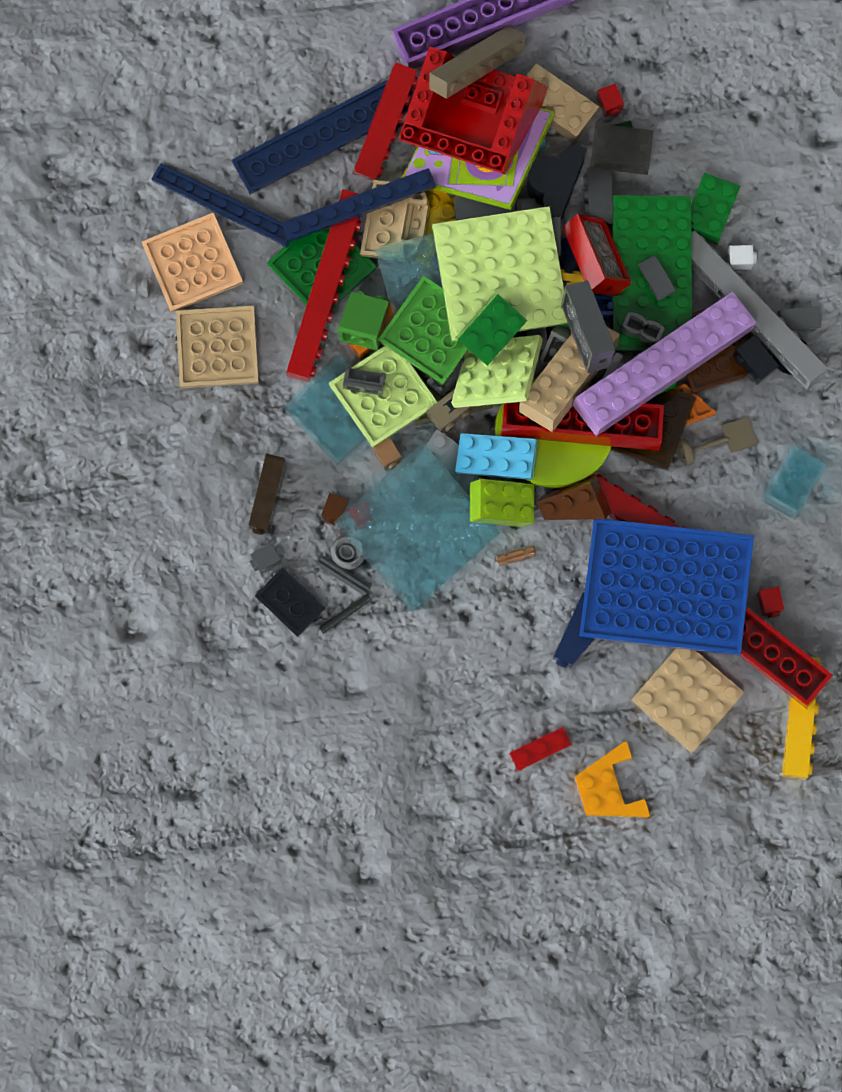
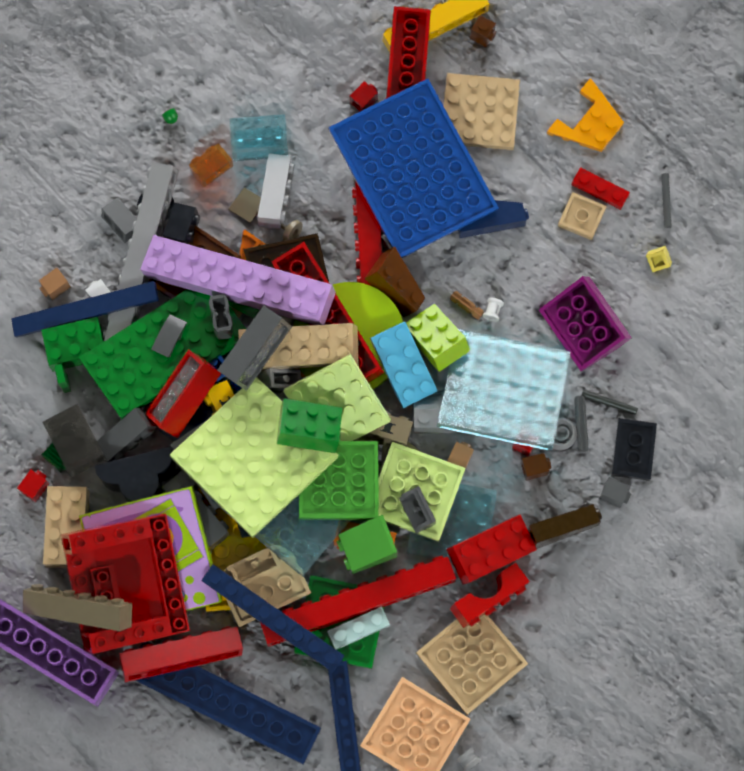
camera: 125 degrees left, 5 degrees down
none -> dark blue tile [11,281,159,338]
none -> medium nougat brick [38,268,71,300]
none -> green tile [54,364,72,393]
none -> clear orange brick [189,143,233,187]
none -> brick [257,153,294,229]
none -> light aqua plate [327,607,390,650]
none -> red brick [446,514,537,585]
none -> red arch [450,563,530,628]
none -> reddish brown brick [470,15,497,47]
none -> white bush [483,298,504,322]
none -> magenta slope [539,276,632,371]
none -> tan tile [558,192,607,240]
none -> light yellow slope [646,246,672,272]
none -> dark grey bar [661,173,672,228]

